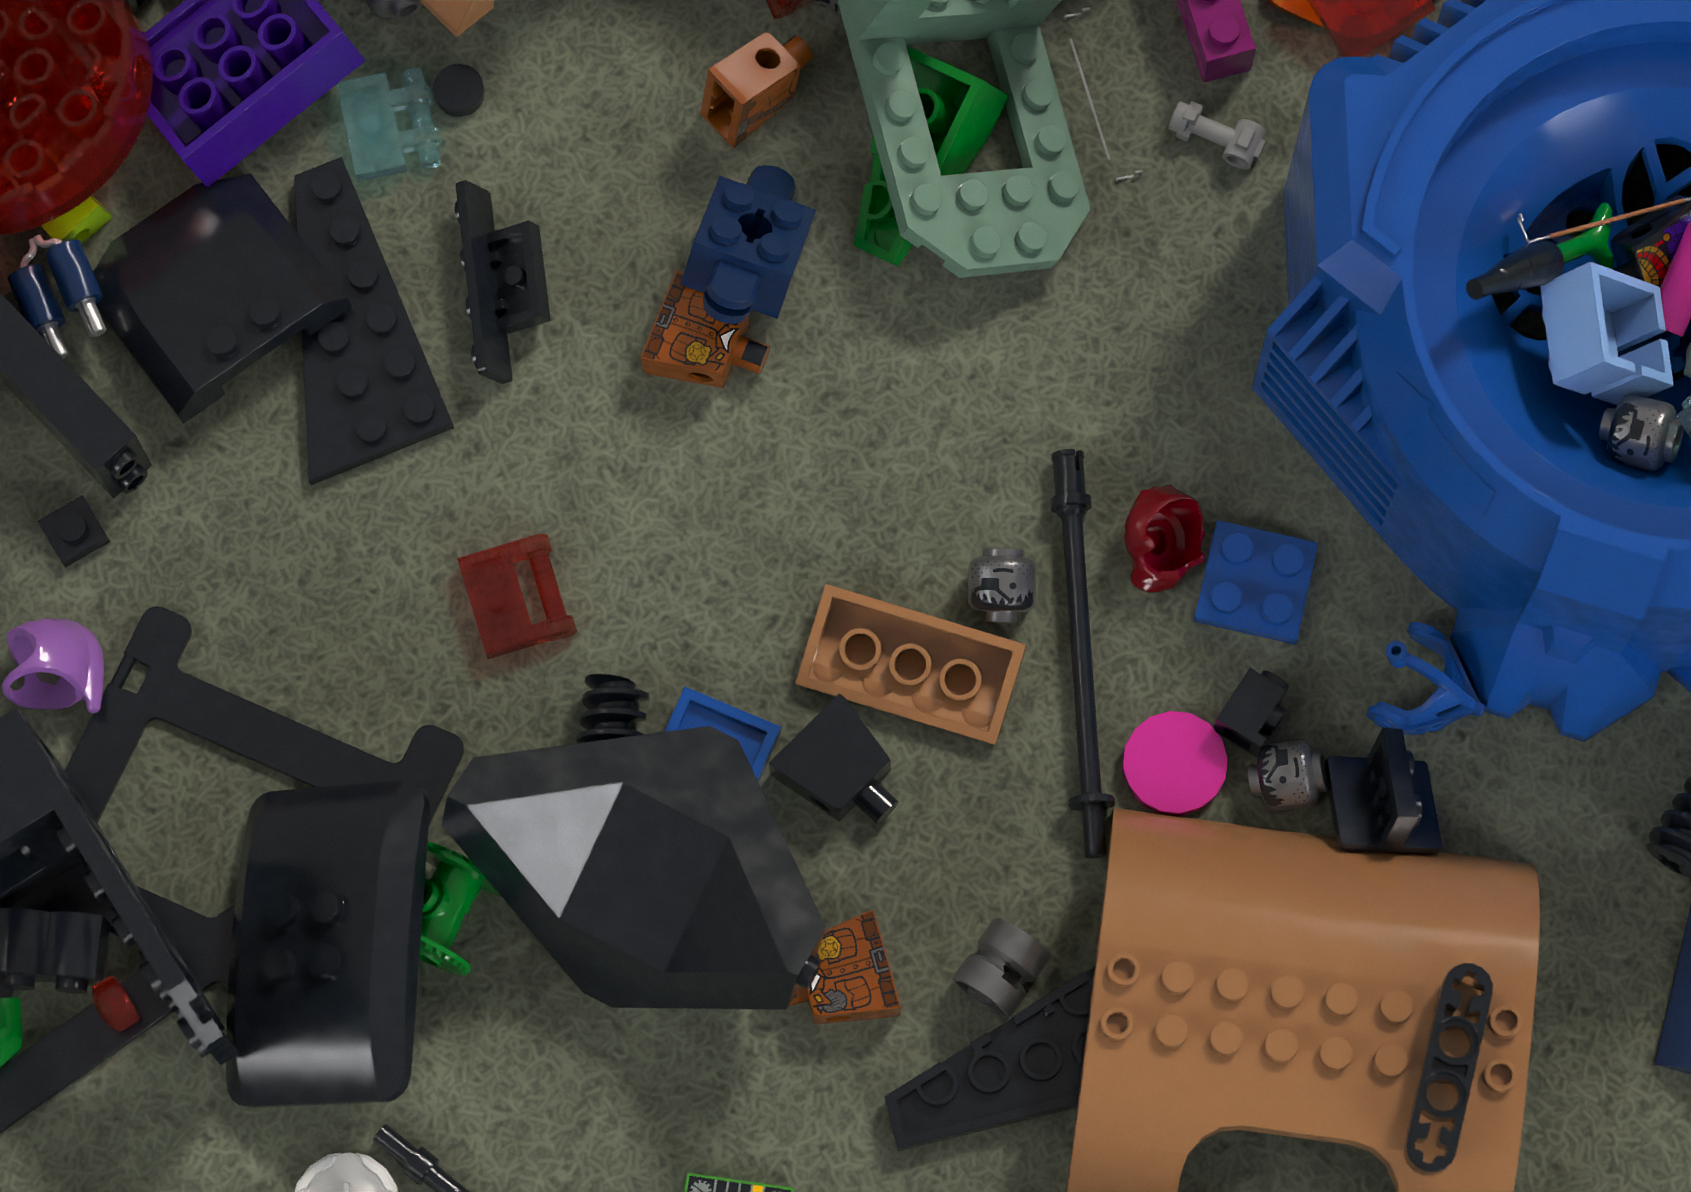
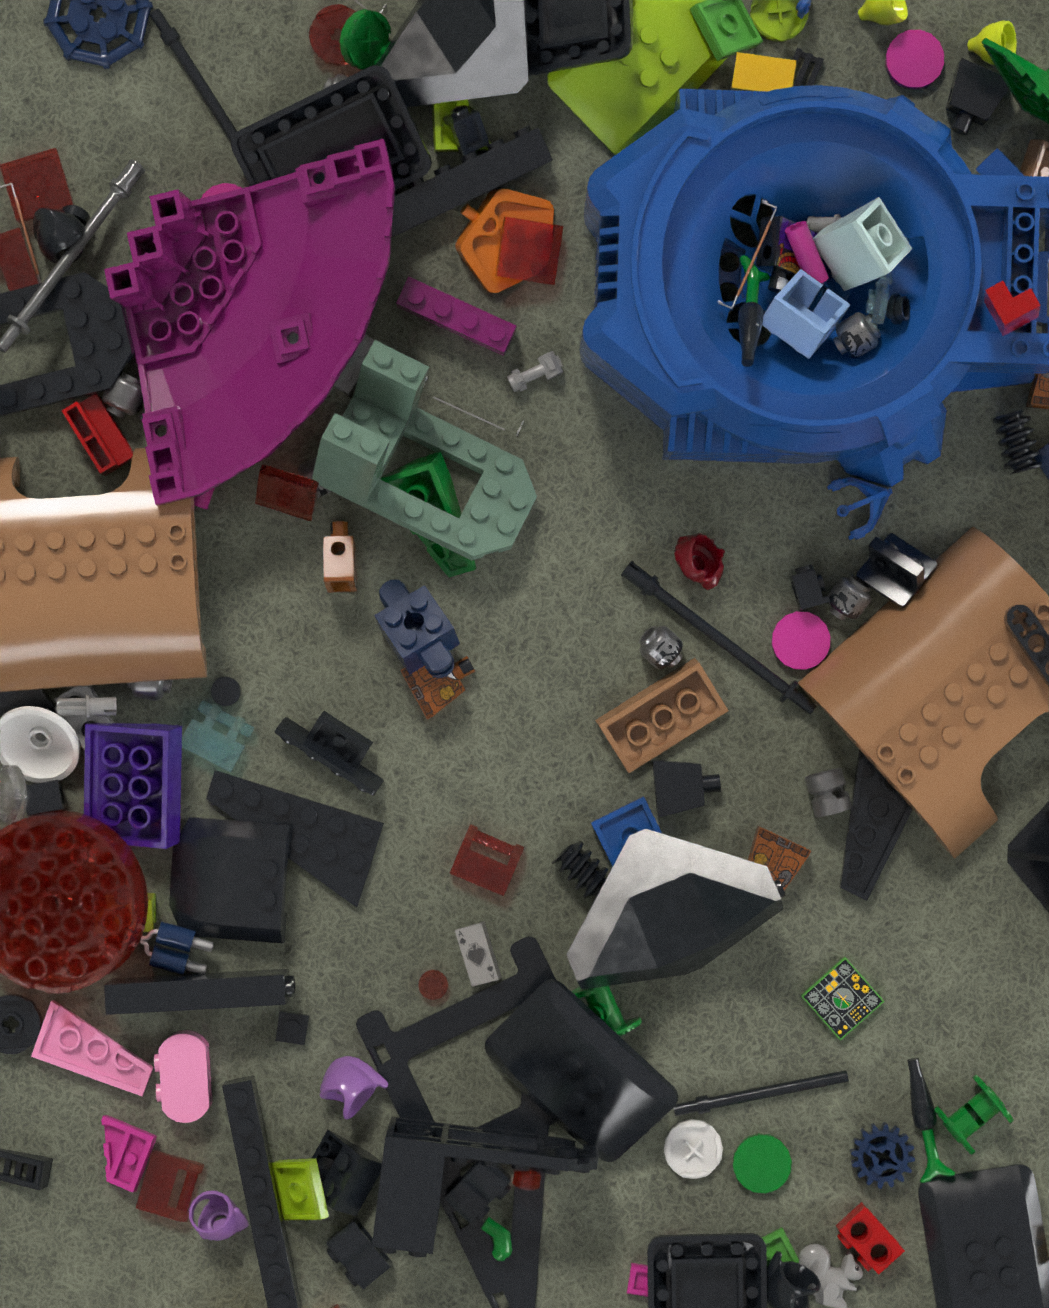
camera: 55 degrees left, 15 degrees up
blue plate [1194,520,1318,645] -> none
none -> clear red tile [418,969,448,1000]
none -> light grey tile [455,921,502,987]

